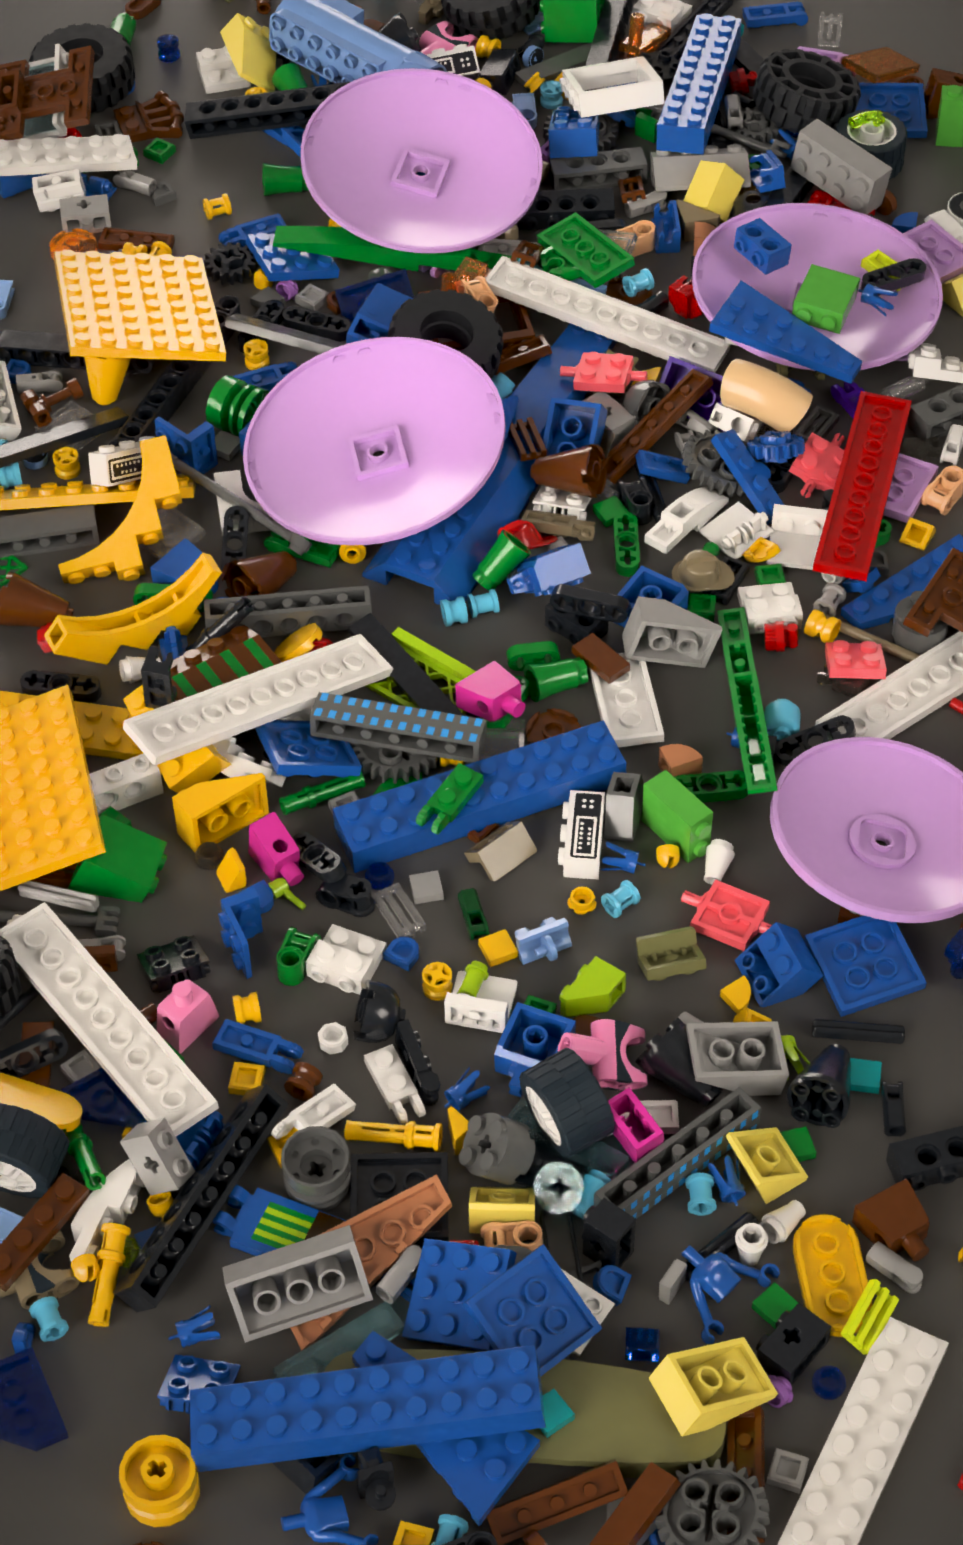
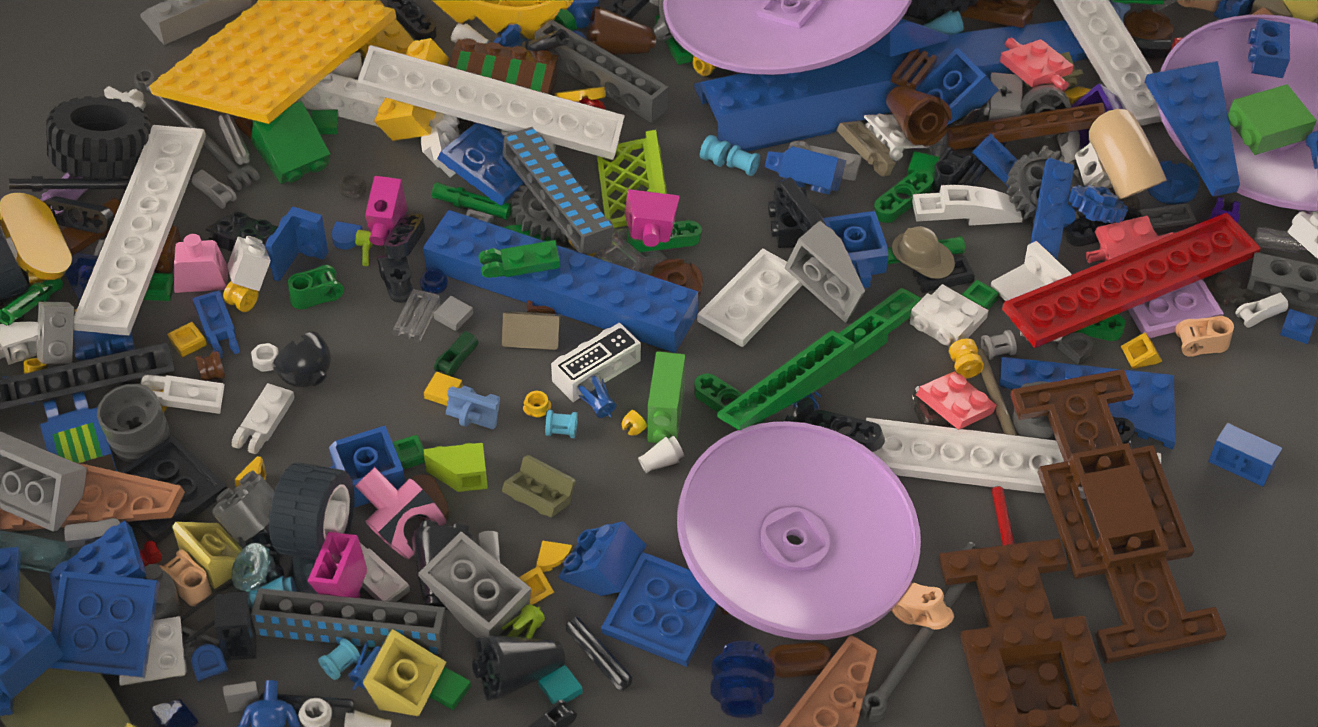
camera: 45 degrees right, 0 degrees up
reddish brown tile [84,945,118,972] -> none
black hinge [141,646,177,709] -> none
yellow slope [172,773,269,855] -> none
yellow slope [217,847,247,893] -> none
white plate [305,924,387,995] -> none
yellow pin [344,1120,443,1152] -> none
black tile [348,613,464,716] -> none
blue tile [383,937,419,972] -> none
black hinge [395,1019,441,1106] -> none
yellow wheel [422,962,453,1001] -> none
white bracket [444,971,517,1033] -> none
blue piece [444,1067,490,1111] -> none
lime pin [457,961,489,997] -> none
green plant [472,530,532,591] -> none
red piece [497,520,558,550] -> none
green beam [506,641,560,671] -> none
green plant [524,657,588,703] -> none
teal tile [539,1388,575,1438] -> none
reddish brown tile [572,633,630,684] -> none
dark grey slope [604,772,644,842] -> none
medium azure bush [622,268,655,297] -> none
nougat brick [658,744,703,776] -> none
coral plate [681,879,772,951] -> none
green tile [688,593,716,622] -> none
white hinge [699,501,774,559] -> none
yellow tile [742,537,781,563] -> none
red piece [764,621,798,652] -> none
medium azure head [764,699,801,741] -> none
blue plate [842,567,881,593] -> none
none -> white brick [227,236,271,291]

